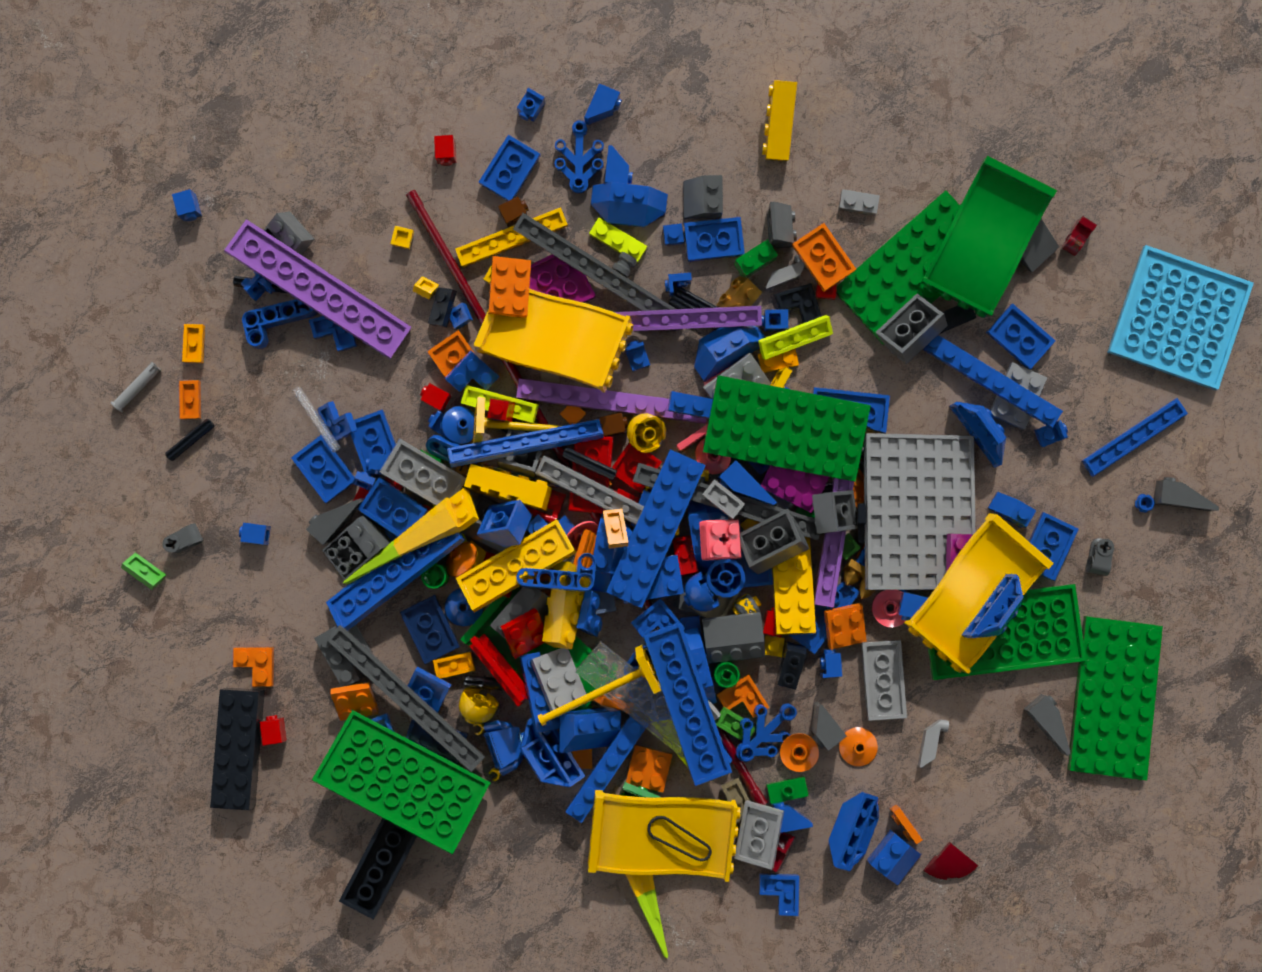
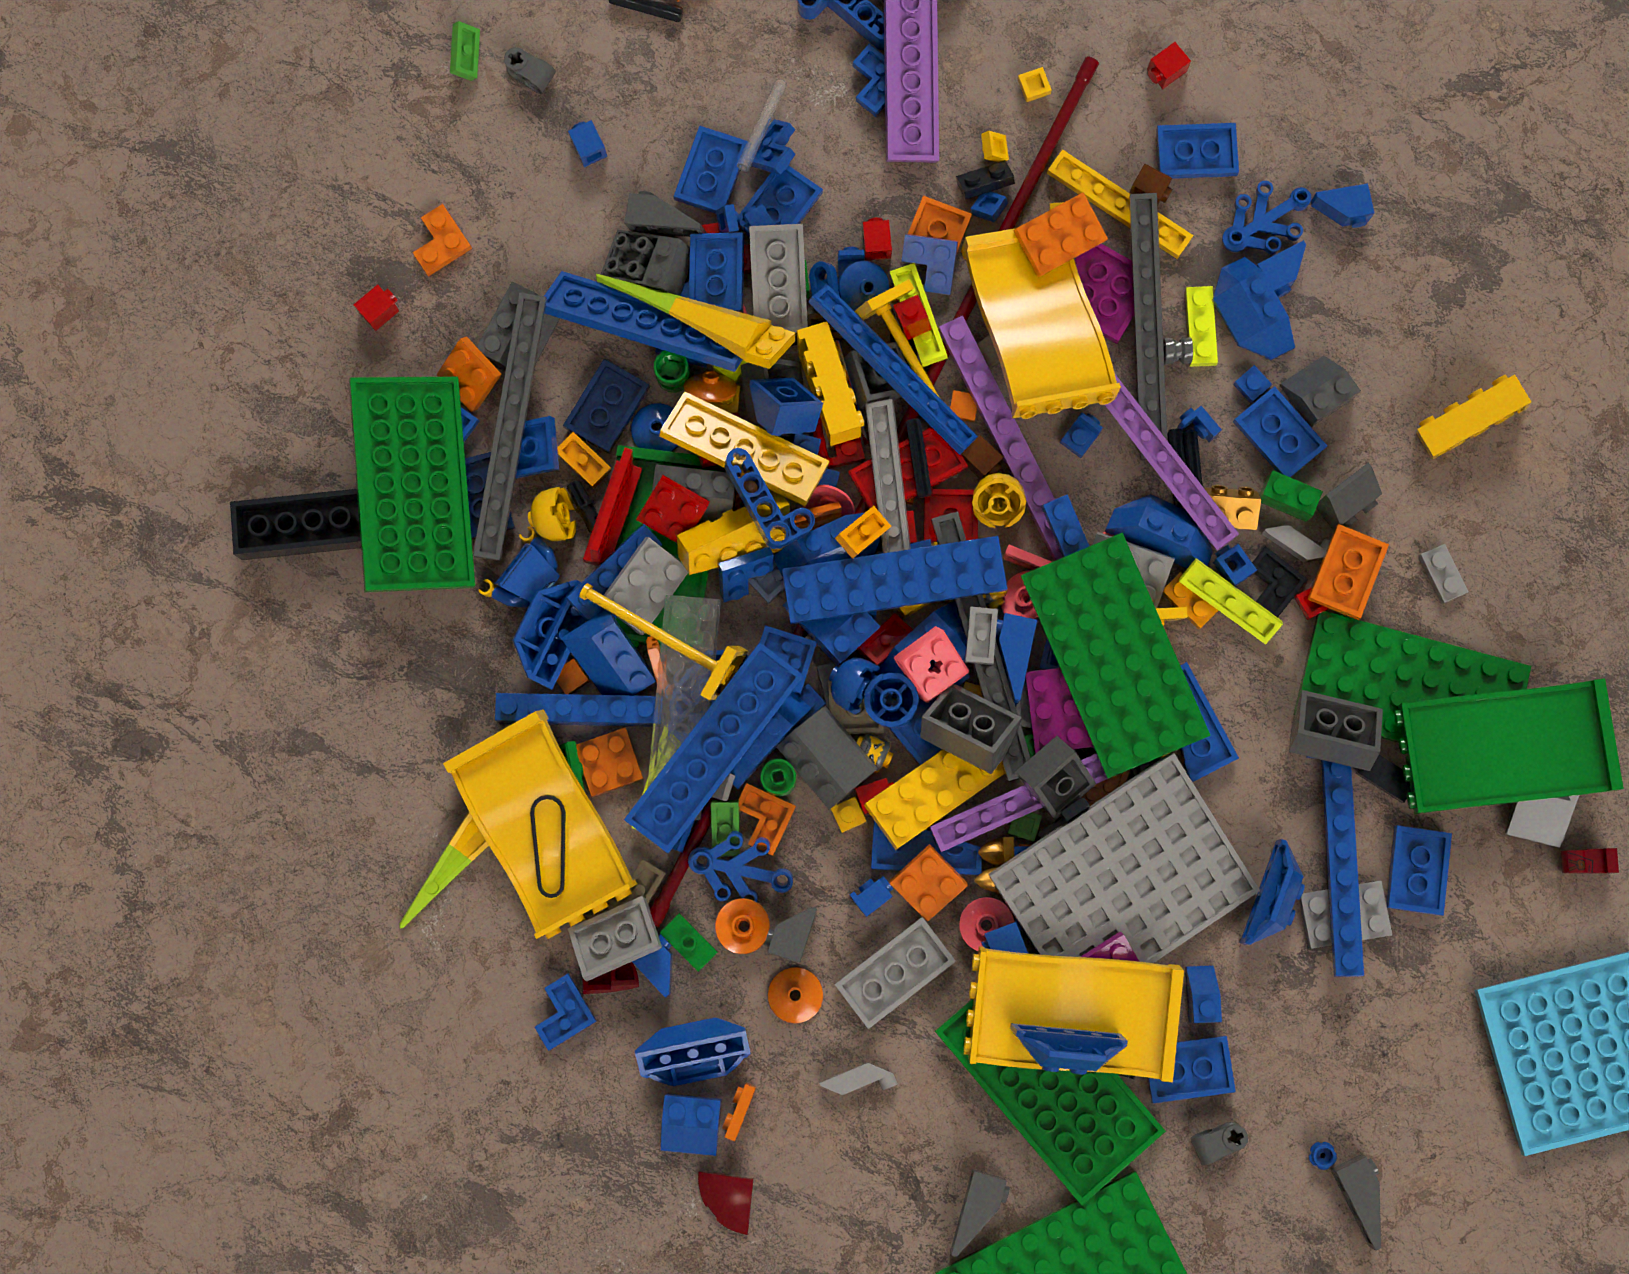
camera: 60 degrees right, 5 degrees down
black brick [210,687,265,810] -> none
blue brick [517,87,545,122] -> none
black brick [777,642,807,690] -> none
blue bracket [1034,420,1068,448] -> none
blue tile [1082,398,1188,477] -> none

